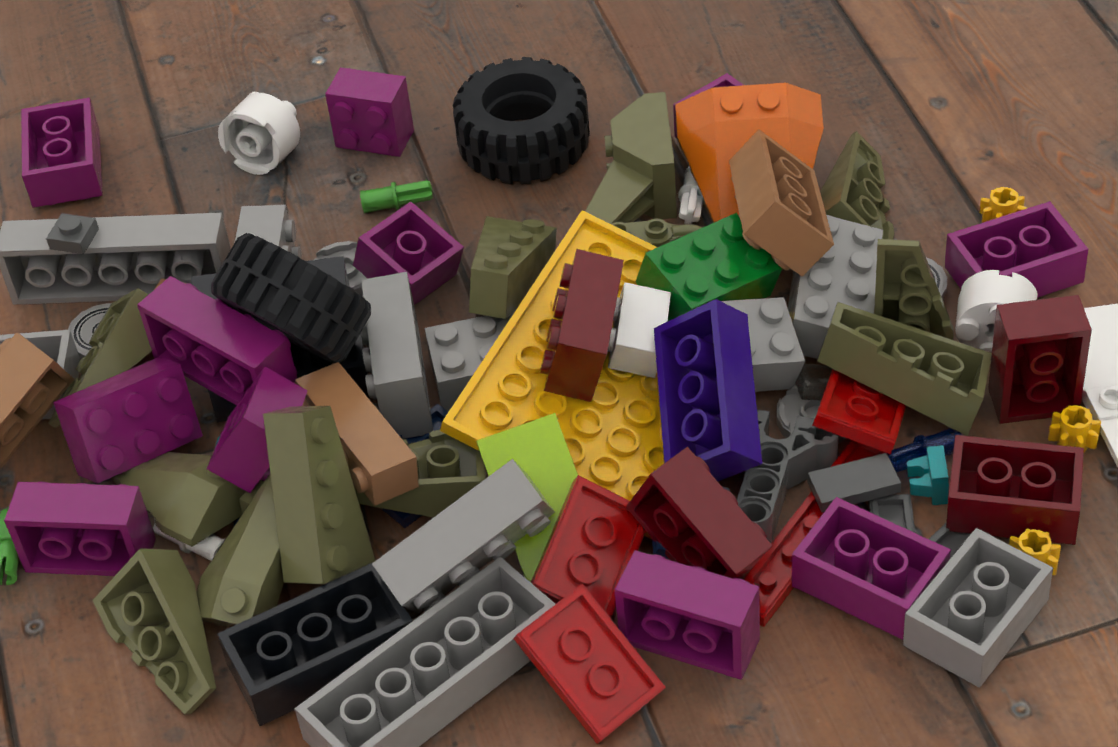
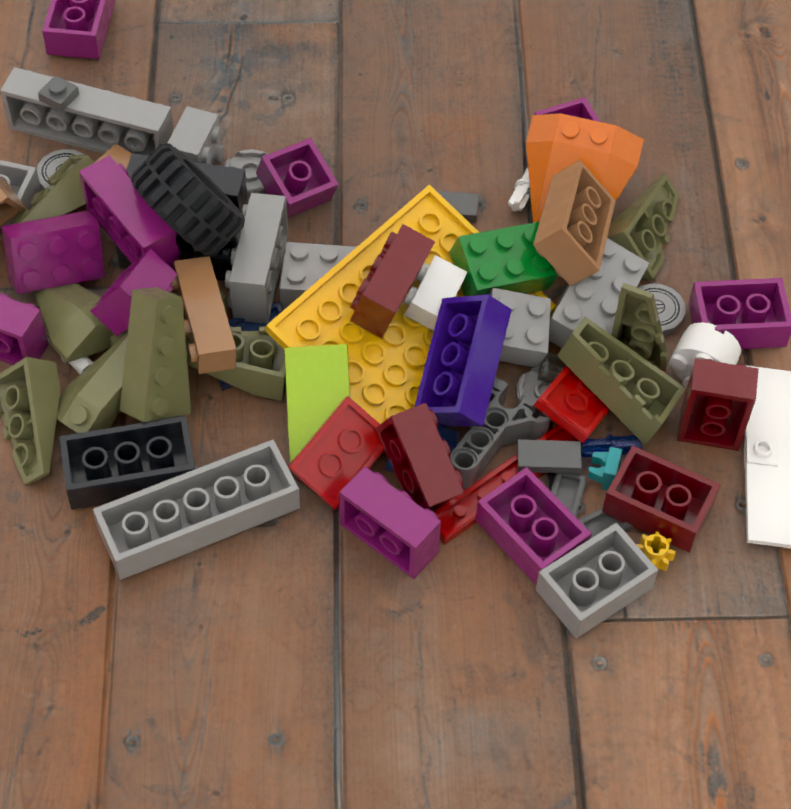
camera: 10 degrees right, 10 degrees up
white brick [218,92,300,175] -> none
magenta brick [325,67,414,157] -> none
bright green axle [360,180,433,213] -> none
light grey brick [372,459,555,614] -> none
black tyre [453,57,590,184] -> none
olive wedge [469,216,557,319] -> none
red tile [513,583,666,744] -> none
olive slope [585,92,702,247] -> none
yellow gear [979,187,1027,223] -> none
yellow gear [1048,405,1101,452] -> none

